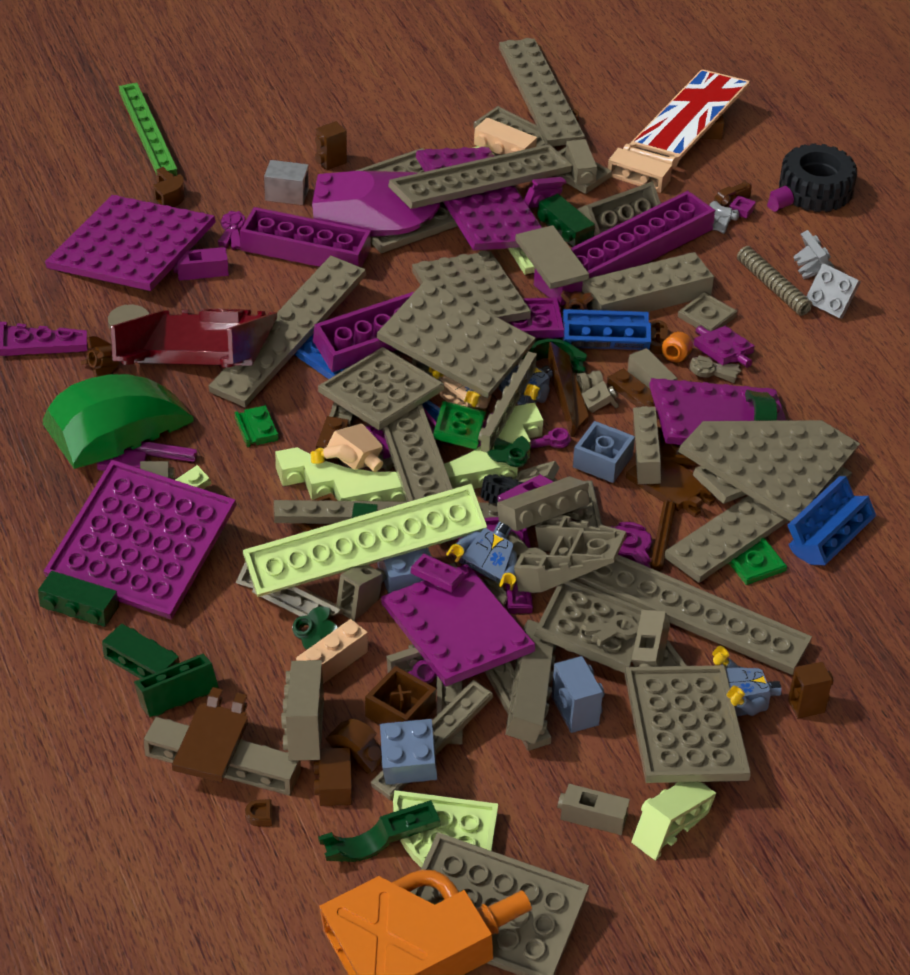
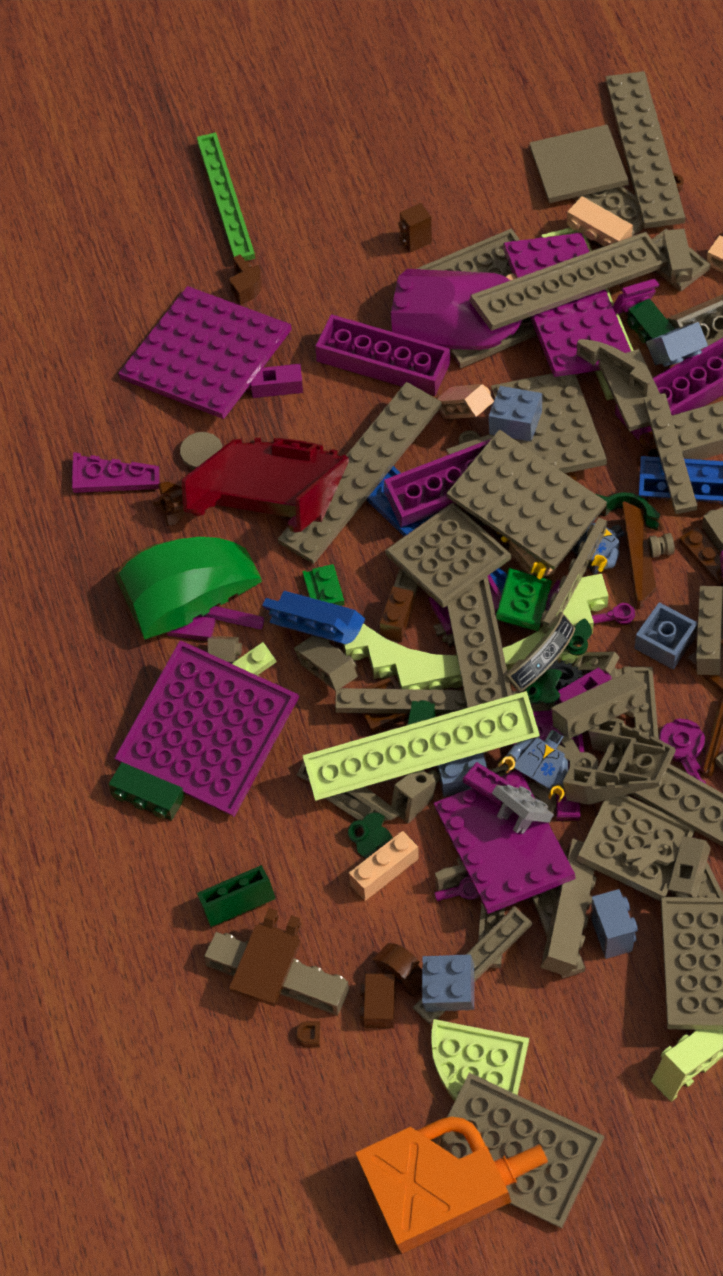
camera: 10 degrees right, 15 degrees up
dark green brick [102,623,180,679] -> none
magenta piece [218,211,246,250] -> none
flat silver piece [264,160,309,205] -> none
dark tan brick [281,660,324,761] -> none
light nougat torso [311,424,383,472] -> none
dark green piece [318,800,441,862] -> none
reddish brown brick [365,666,436,725] -> none
magenta plate [507,298,564,339] -> none
dark tan brick [557,784,630,835] -> none
dark tan bracket [582,381,619,413] -> none
none -> blue brick [262,591,365,644]
none -> dark tan brick [294,635,358,691]
none -> light nougat brick [437,384,494,419]
none -> sand blue brick [489,386,542,441]
none -> light grey plate [492,785,554,834]
none -> slope [505,612,576,692]
none -> dark green plate [524,669,562,704]
none -> dark tan tile [529,125,628,203]
none -> dark tan slope [576,339,650,397]
none -> dark tan plate [644,393,697,514]
none -> sand blue brick [646,322,708,367]

